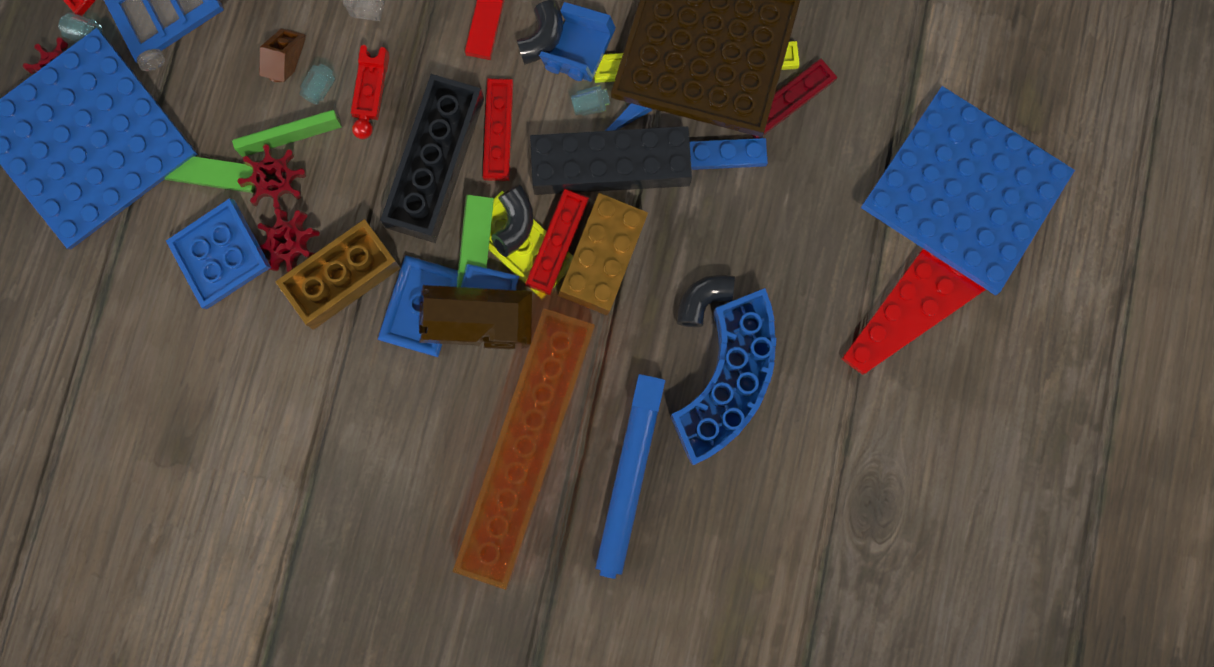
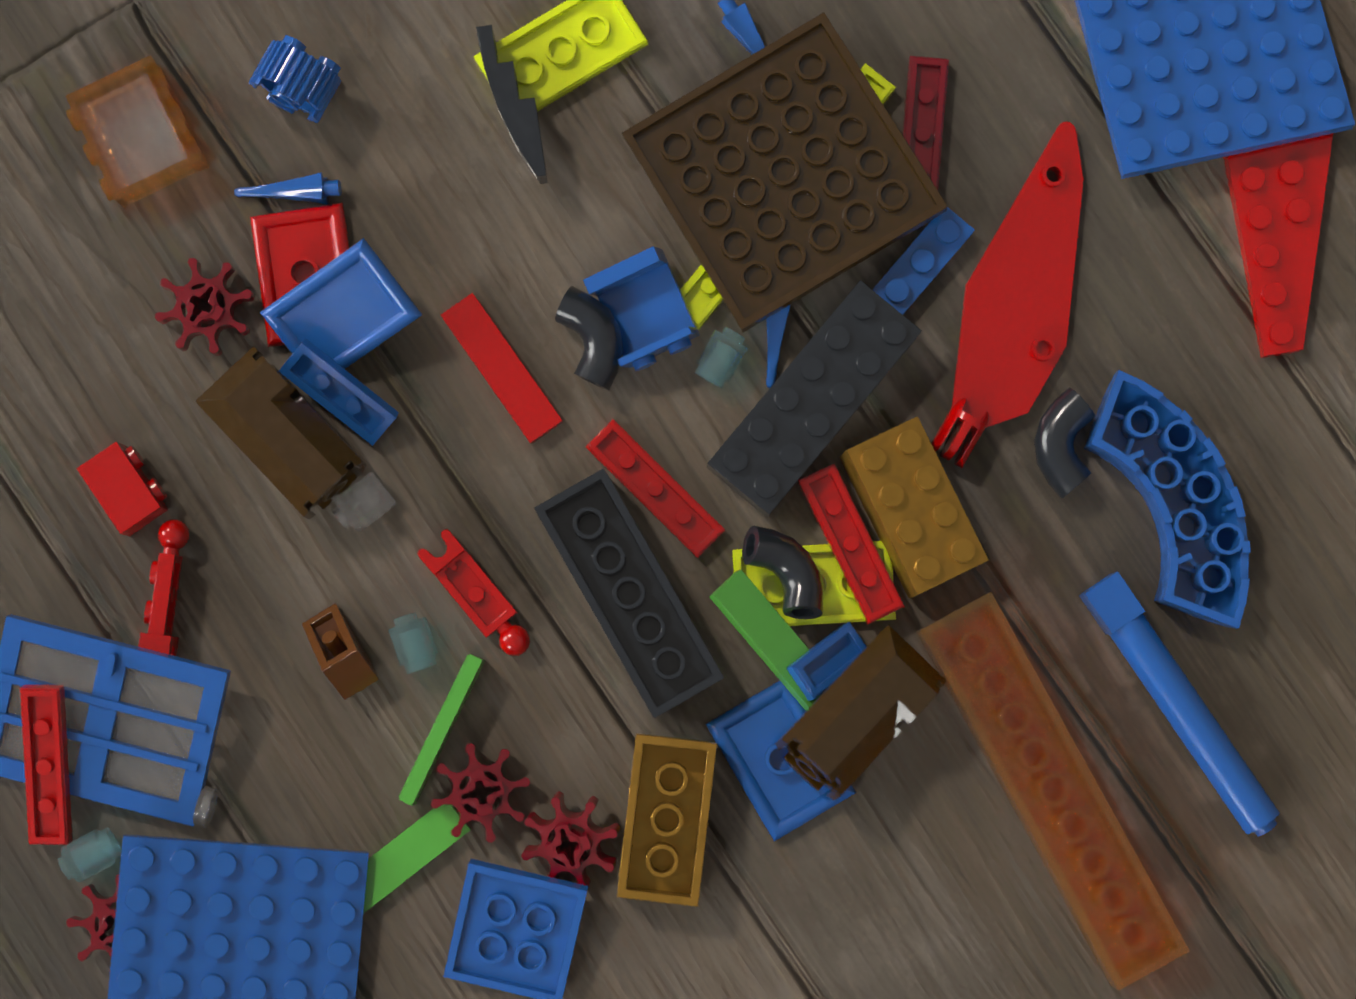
camera: 45 degrees left, 5 degrees up
none -> red wing [931,121,1084,469]

